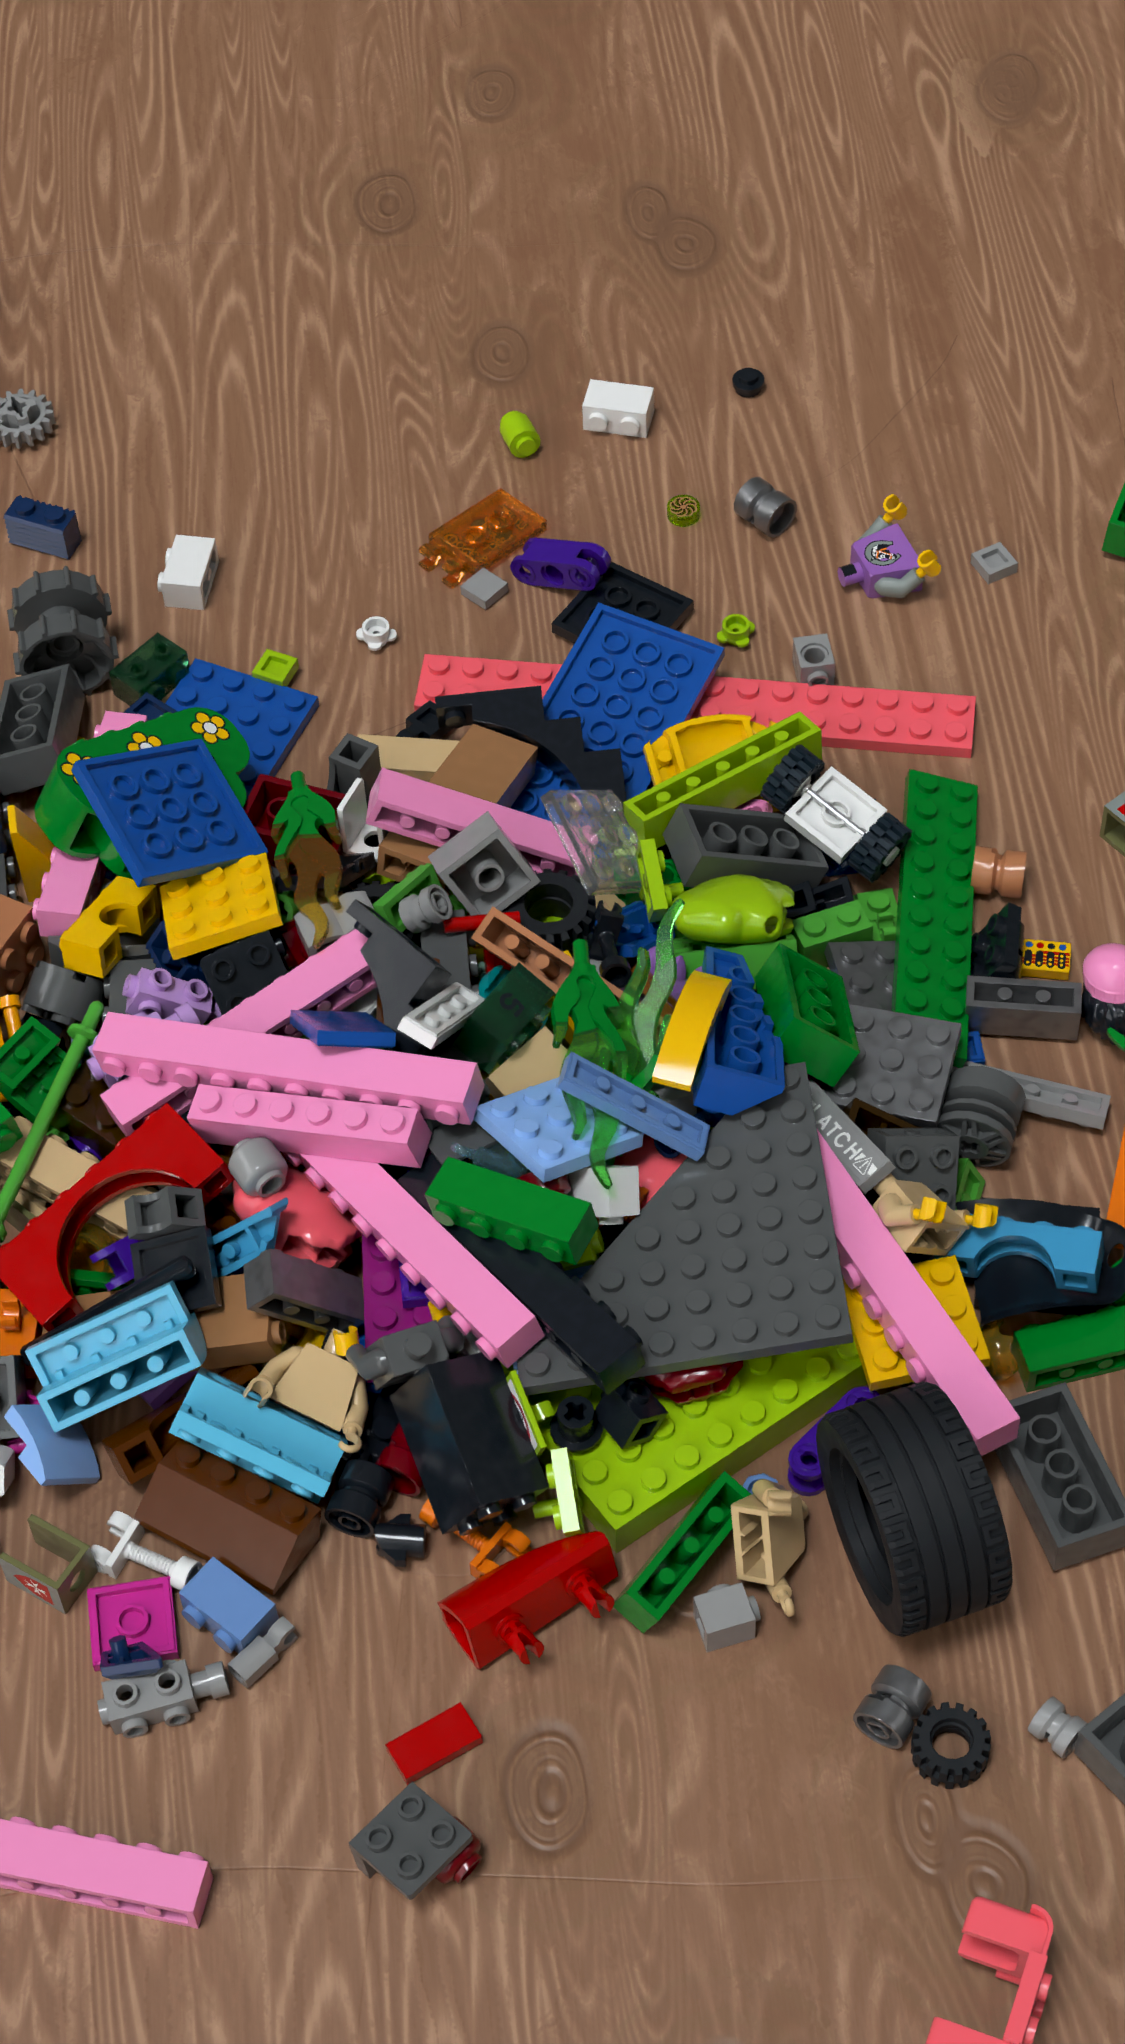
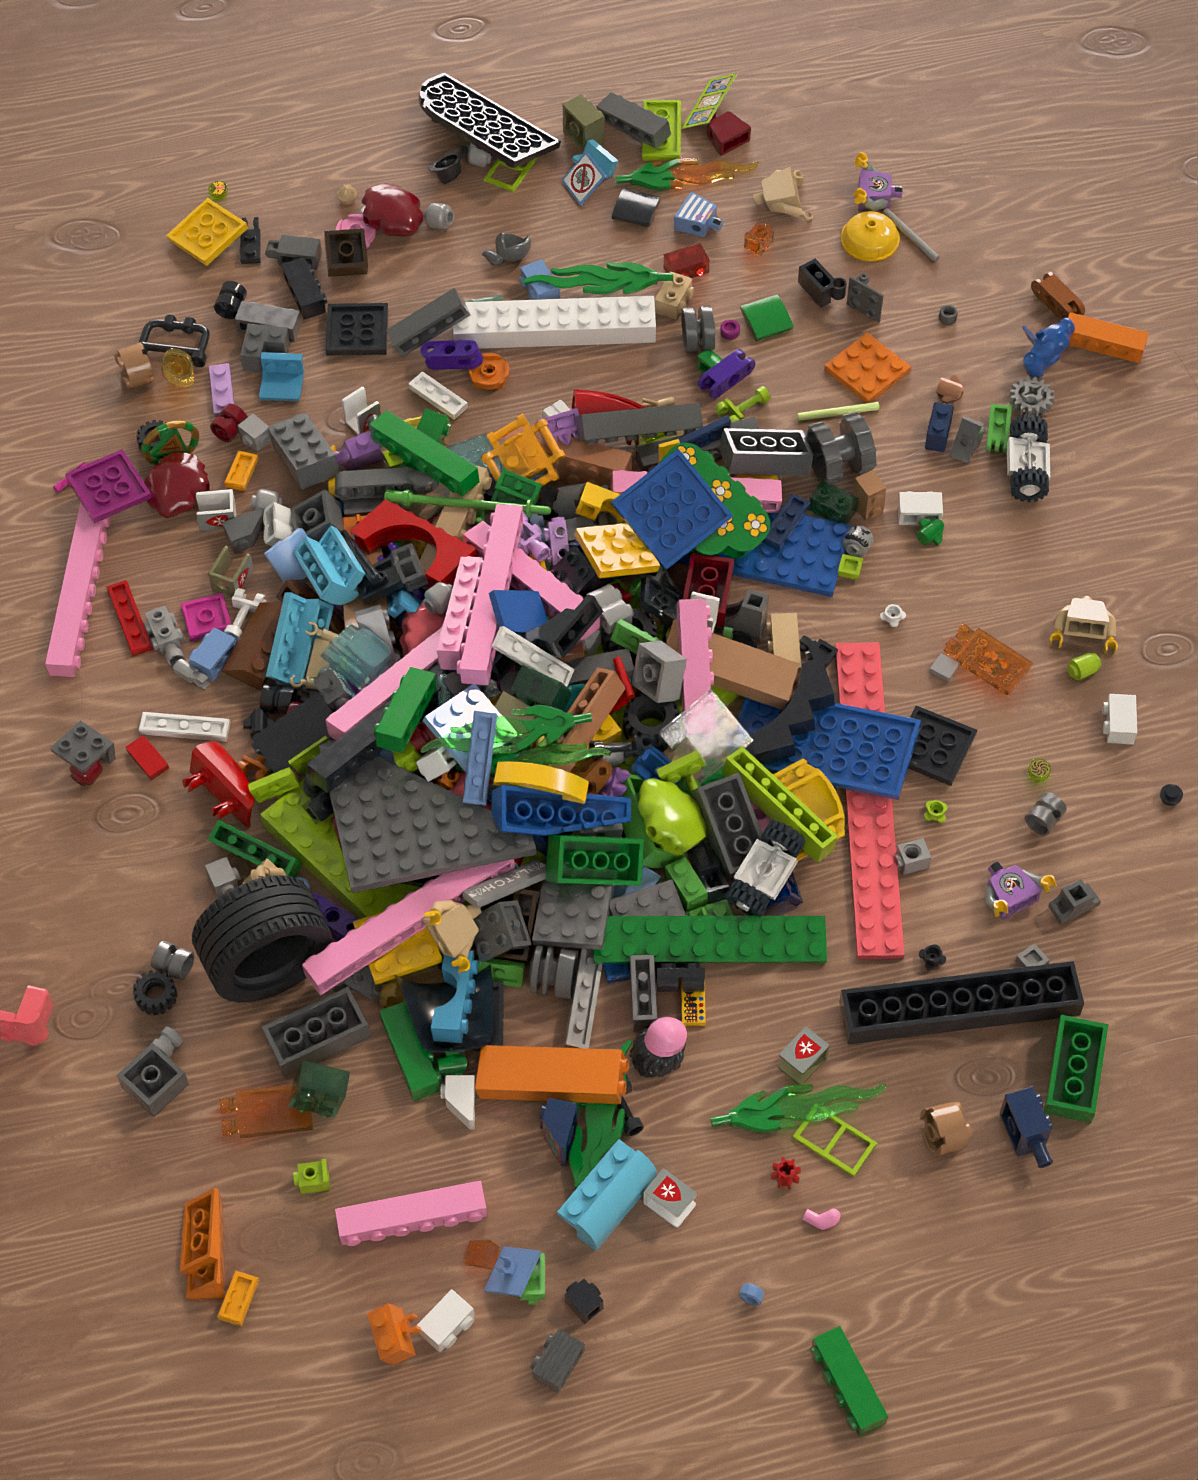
camera: 80 degrees right, 5 degrees up
dark blue piece [100,1635,164,1680] -> none
piece [271,771,343,949] -> none
light grey wheel [398,884,452,934] -> none
dark purple piece [510,537,612,591] -> none
nougat wheel [970,846,1027,899] -> none
none -> red tile [106,580,153,657]
none -> white tile [139,712,231,742]
none -> clear light blue brick [321,624,391,691]
none -> black brick [839,961,1084,1045]
none -> light grey head [843,526,874,557]
none -> medium nougat brick [852,470,887,521]
none -> green piece [916,519,944,546]
none -> black plate [919,944,946,970]
none -> dark grey brick [949,416,986,463]
none -> bright green hinge [986,404,1012,453]
none -> plate [1007,414,1050,502]
none -> dark grey brick [1048,879,1101,925]
none -> tan torso [1050,596,1118,654]

